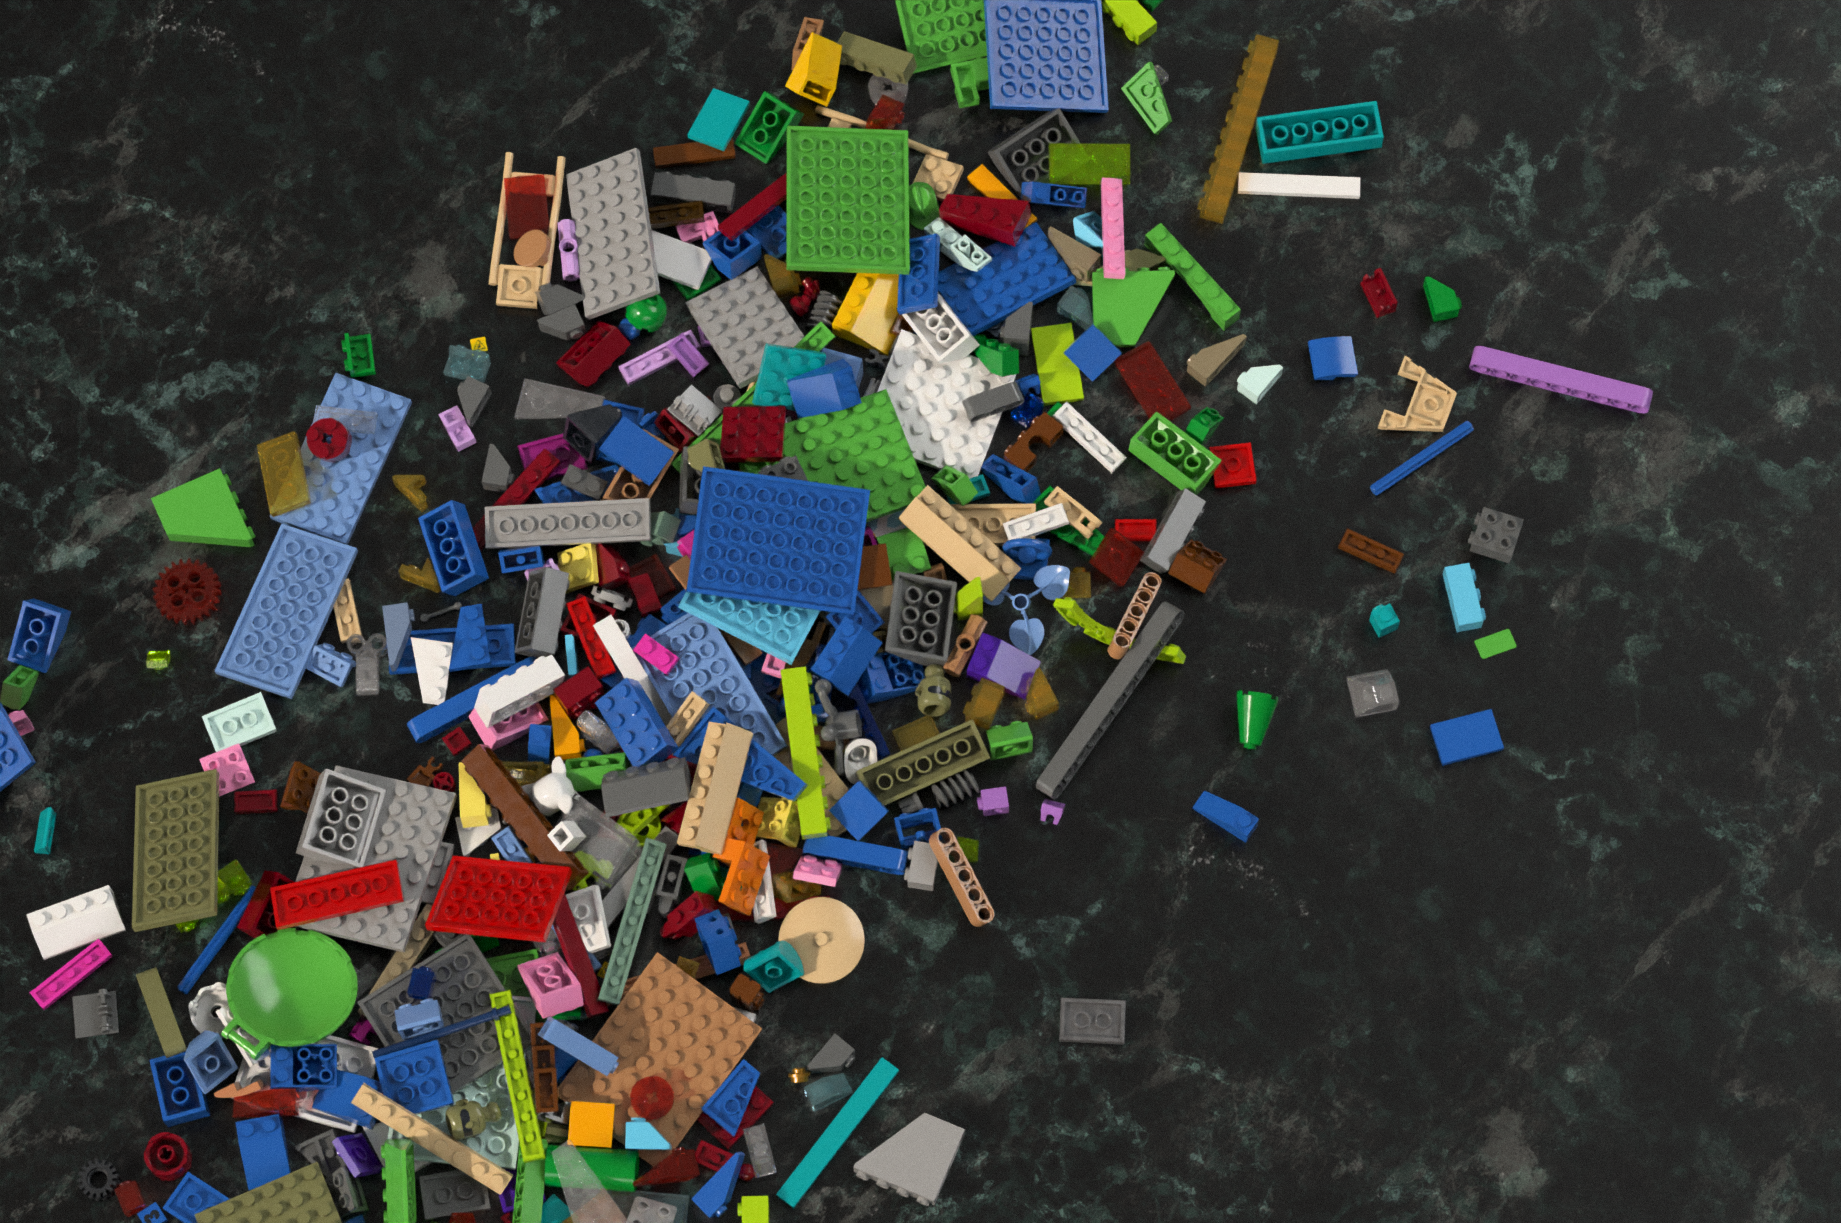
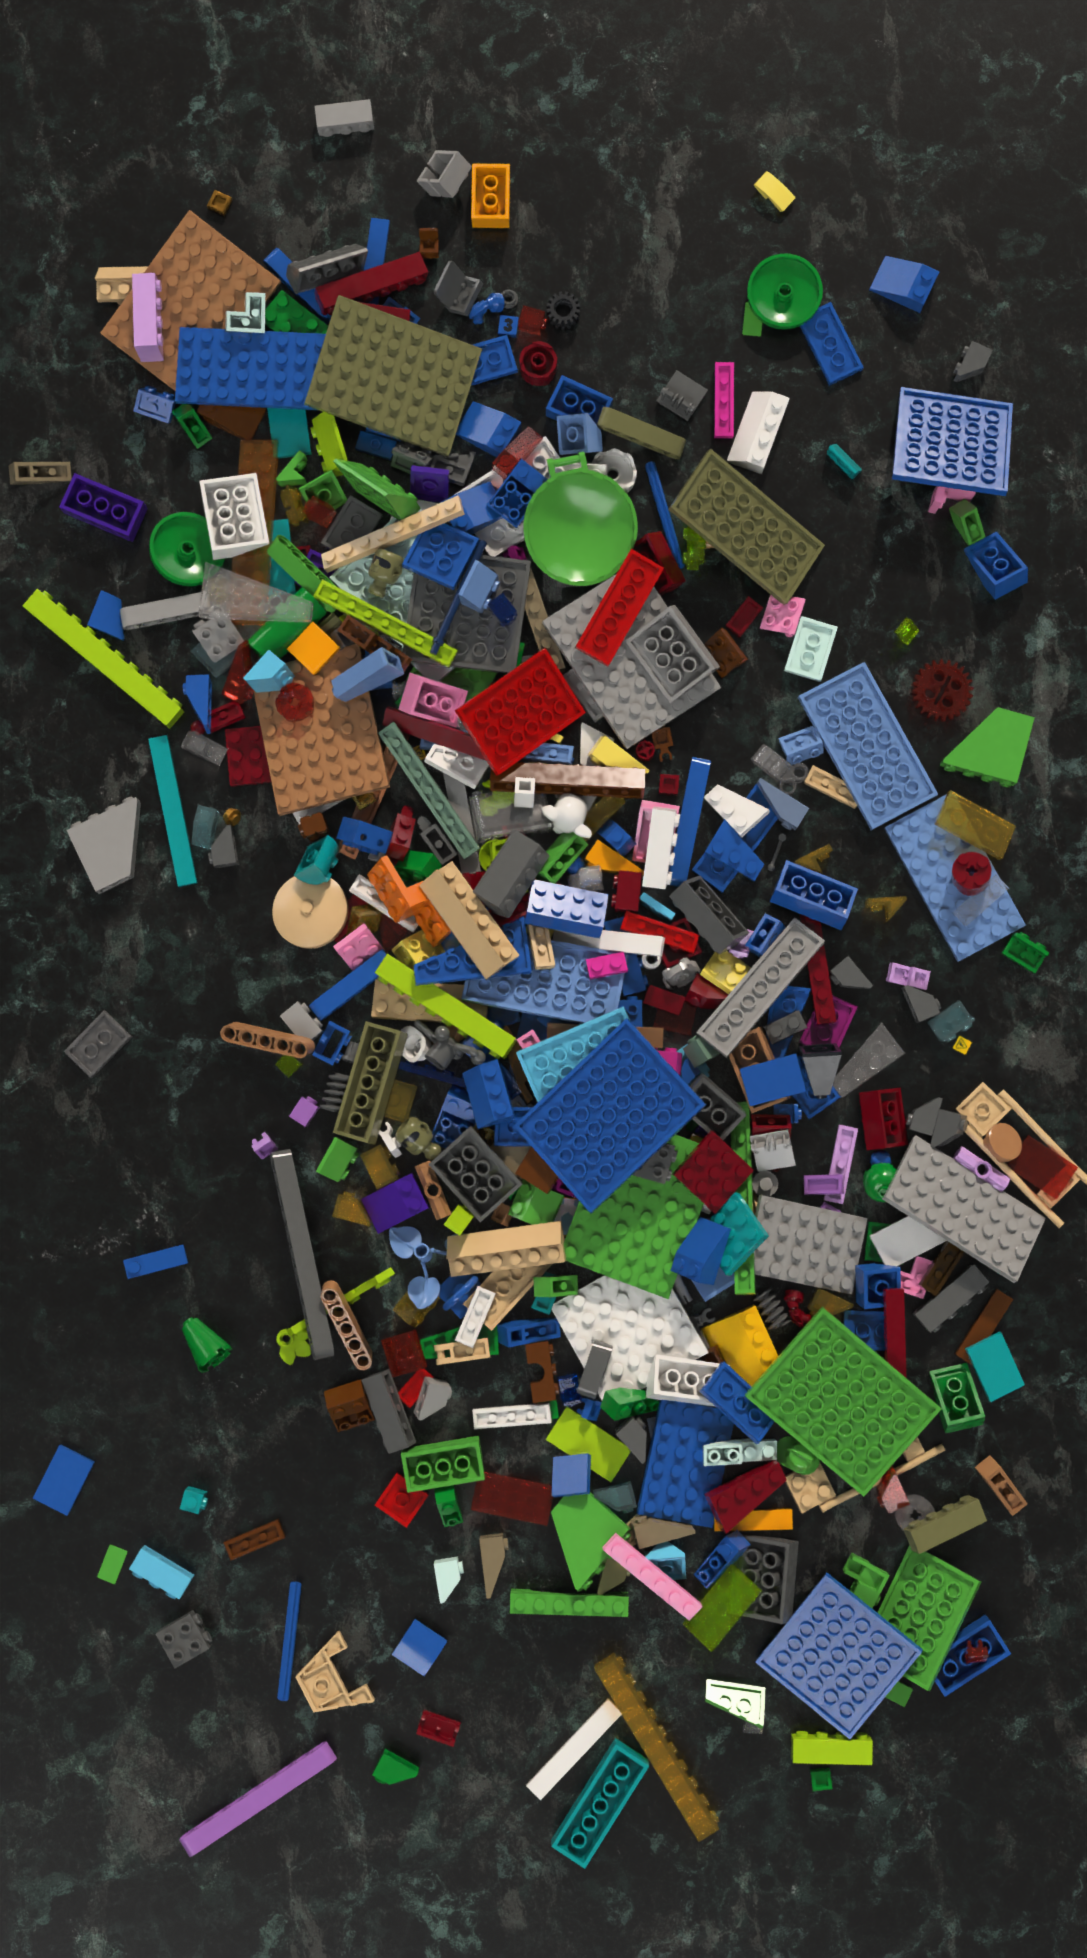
camera: 135 degrees right, 15 degrees up
nougat slope [214,1078,266,1098] -> none
olive slope [687,439,725,472] -> none
blue wing [701,1059,760,1138] -> none
yellow slope [785,32,842,107] -> none
blue tile [829,780,889,841] -> none
clear slope [1346,669,1399,717] -> none
none -> lime plate [276,1329,311,1365]
none -> white plate [379,1122,402,1158]
none -> light grey slope [414,1376,452,1420]

